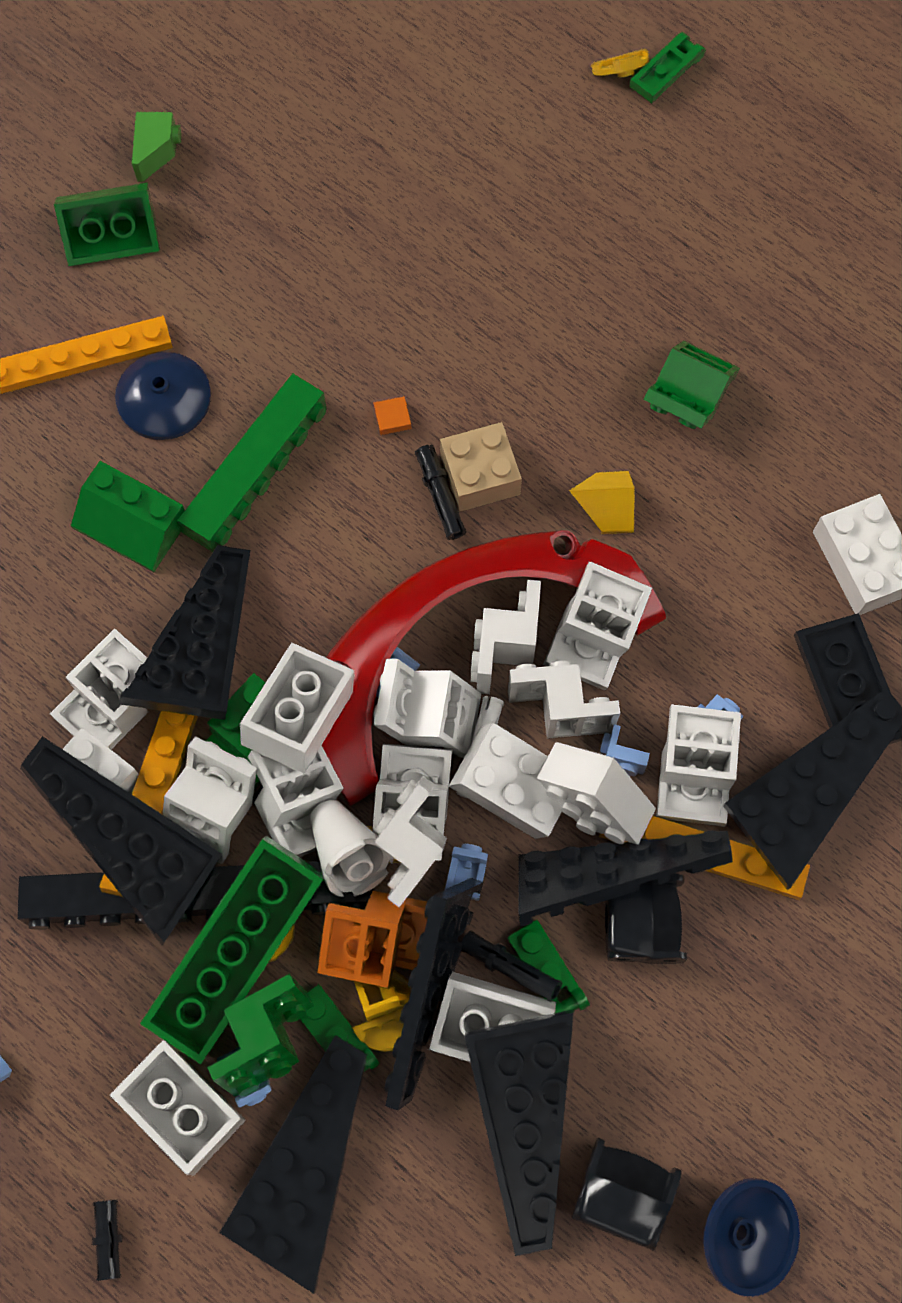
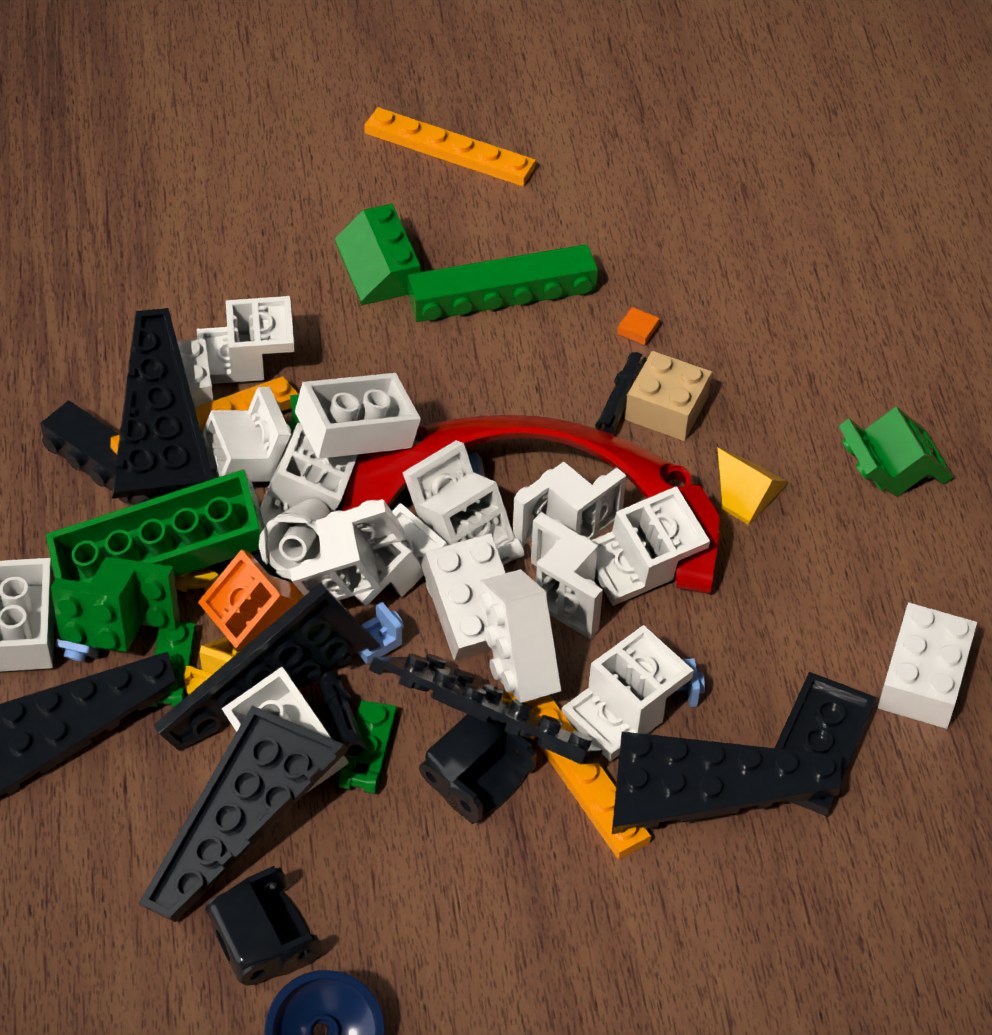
camera: 40 degrees right, 20 degrees down
green slope [54,182,160,266] -> none
dark blue dish [115,352,211,440] -> none
black wing [120,545,250,720] -> none
bright green slope [132,112,181,182] -> none
light blue bracket [600,724,650,776] -> none

